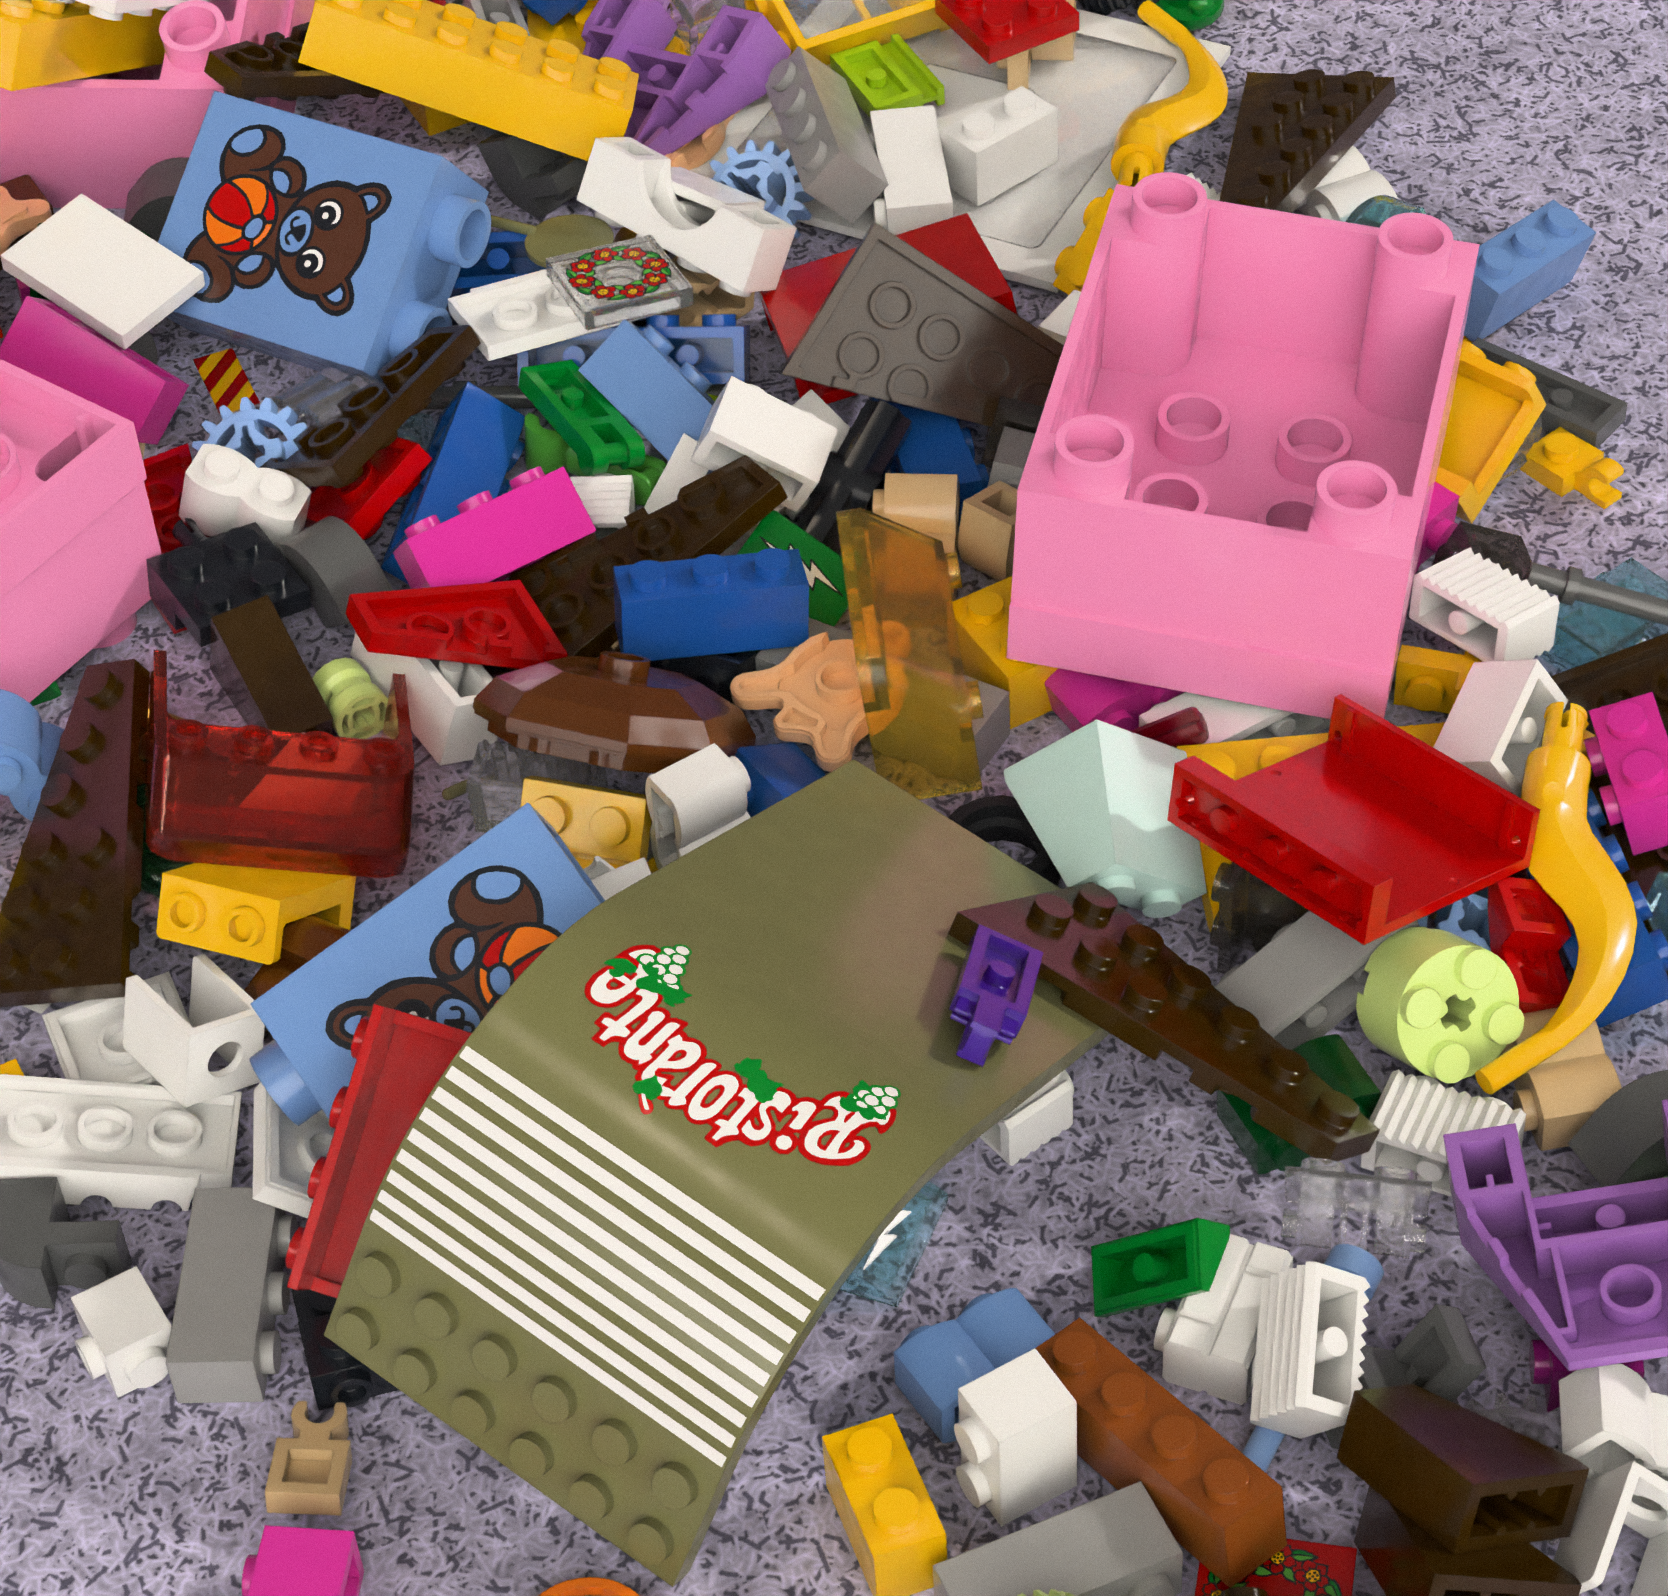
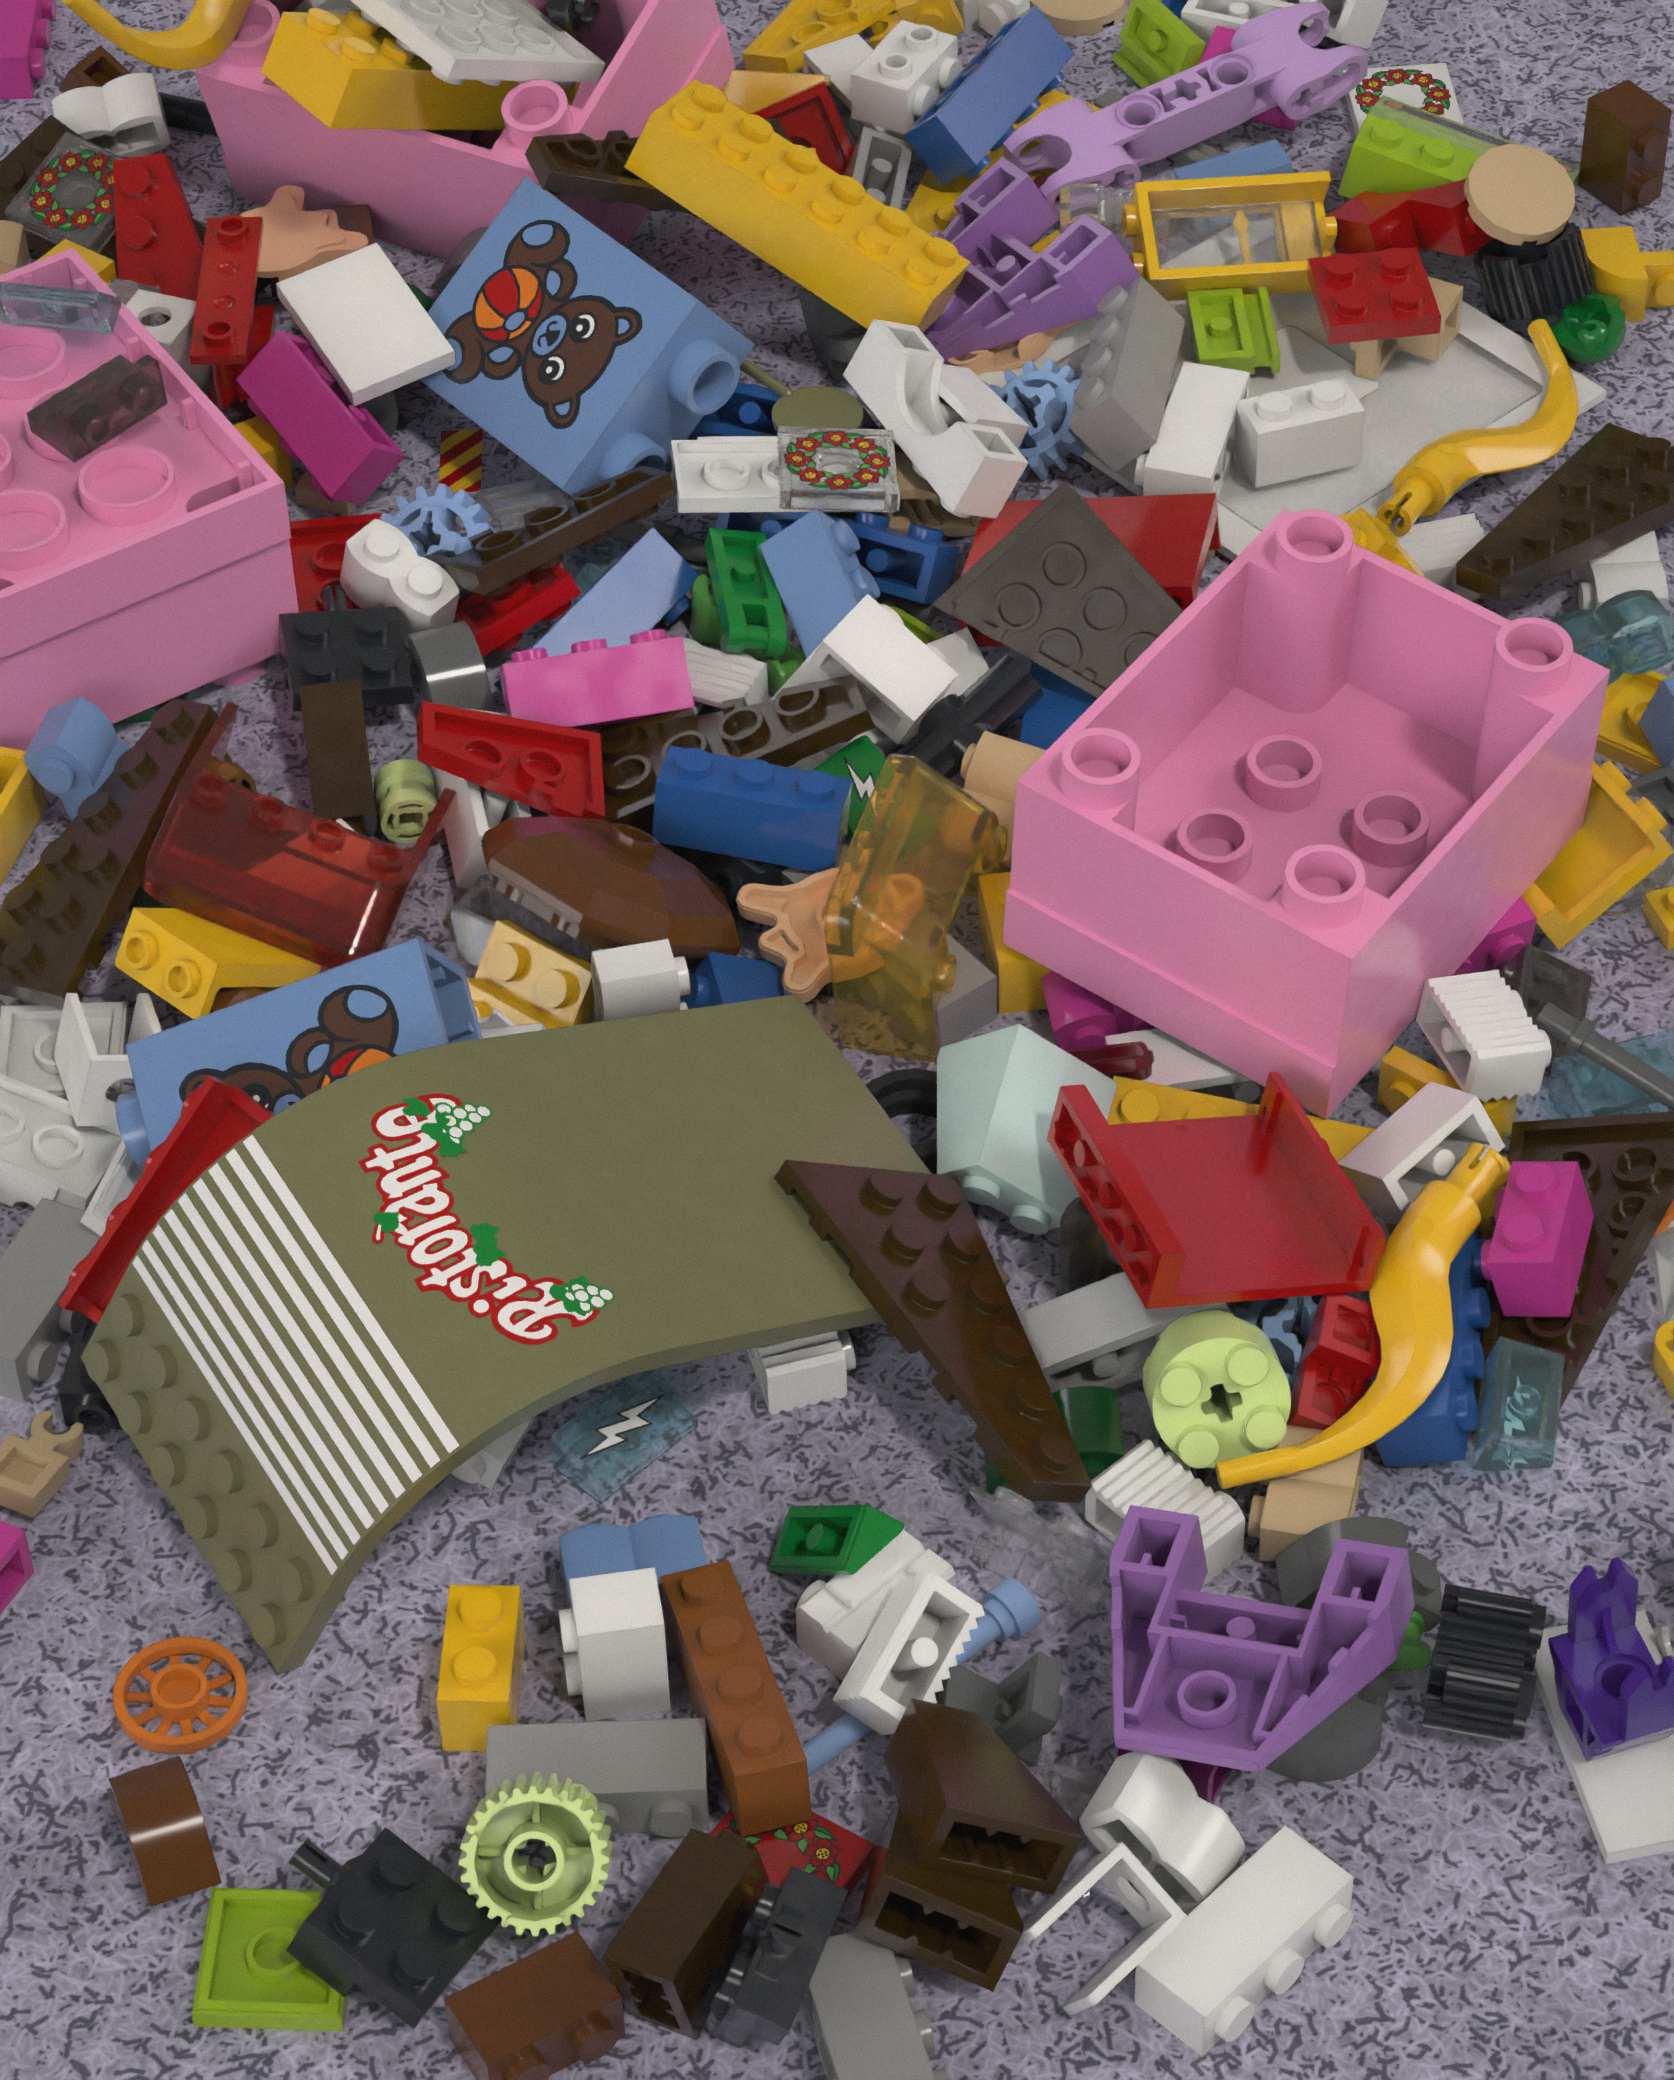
camera: 20 degrees right, 0 degrees up
dark purple hinge [949,924,1044,1067] -> none

